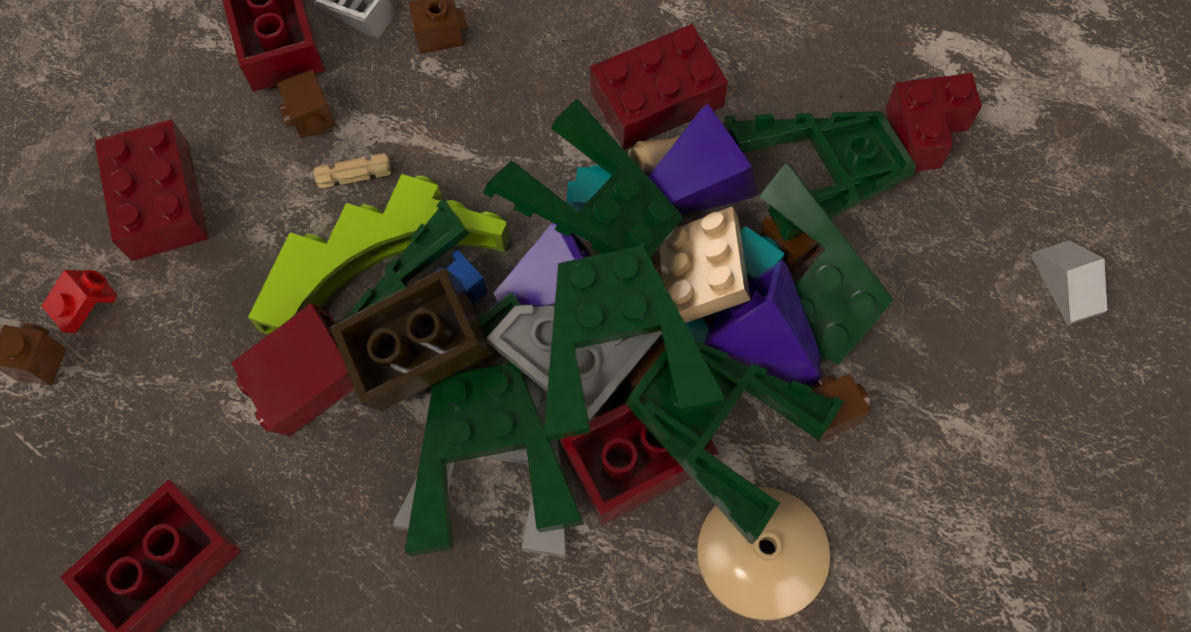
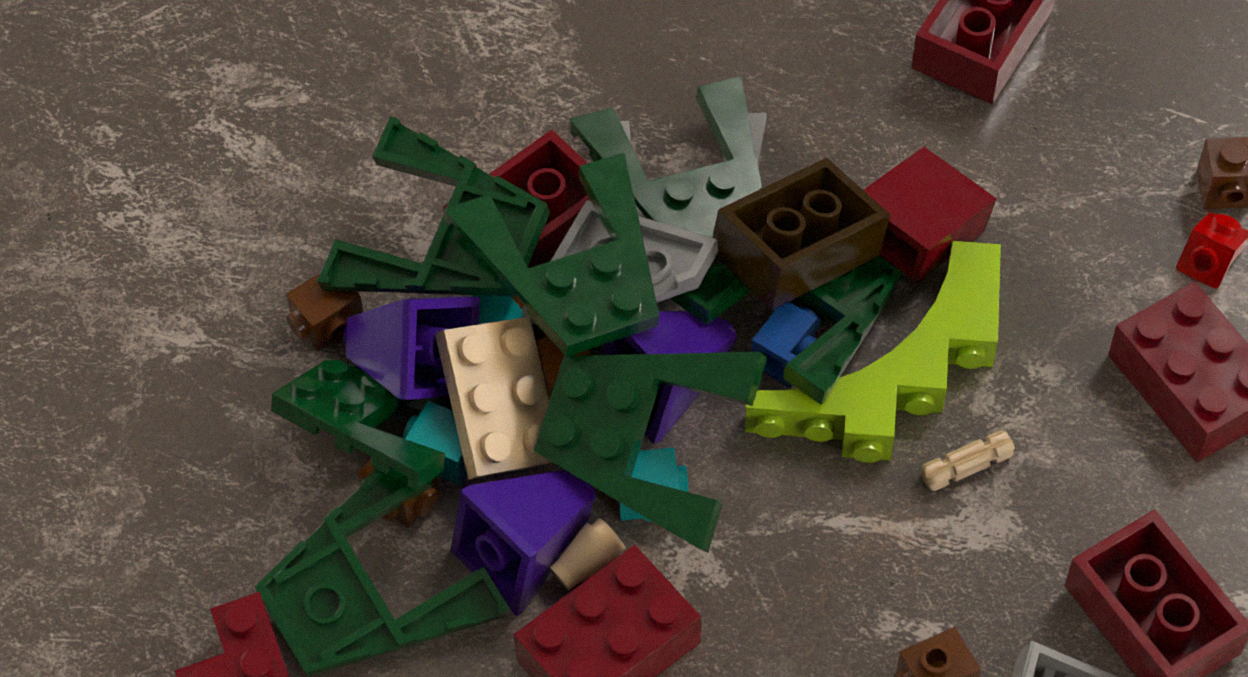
camera: 165 degrees right, 10 degrees down
reddish brown brick [276,70,336,139] -> none
tan dish [697,487,830,621] -> none
light grey slope [1031,240,1107,325] -> none

